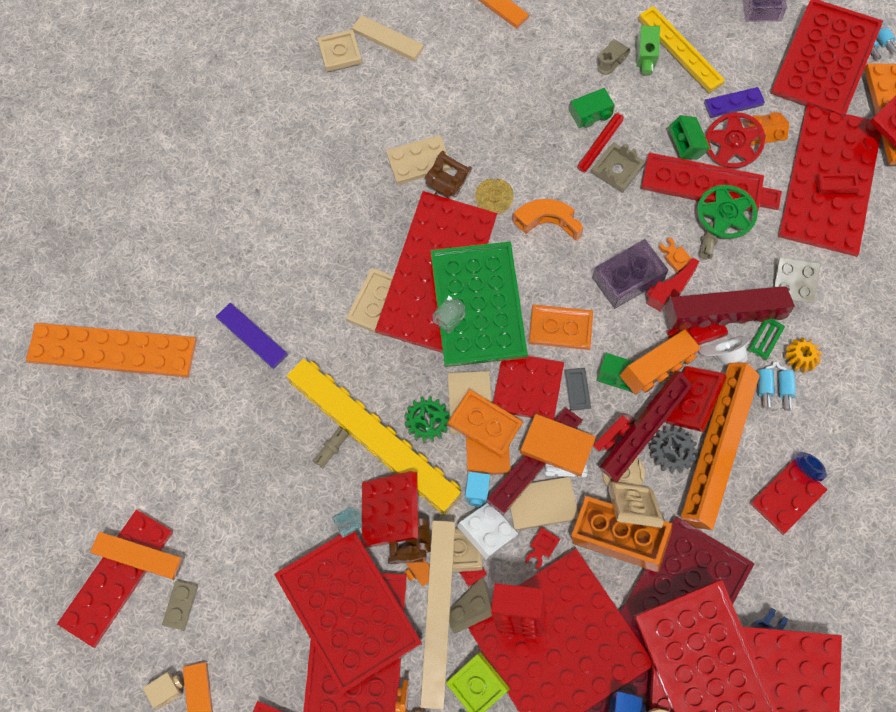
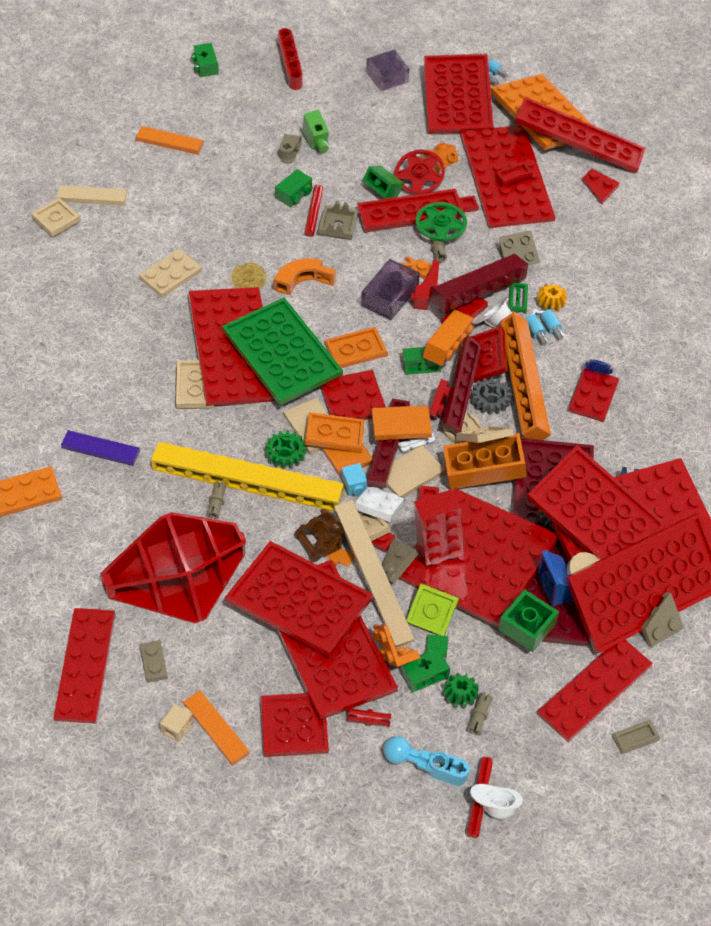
camera: 30 degrees left, 15 degrees down
orange tile [90,532,182,580] -> none
clear light blue tile [332,507,363,538] -> none
red plate [361,471,418,548] -> none
reddish brown piece [424,150,473,197] -> none
clear brick [433,296,465,334] -> none
dark grey tile [564,368,591,411] -> none
yellow plate [638,6,725,94] -> none
dark purple plate [704,87,765,118] -> none
none -> red panel [100,512,246,624]

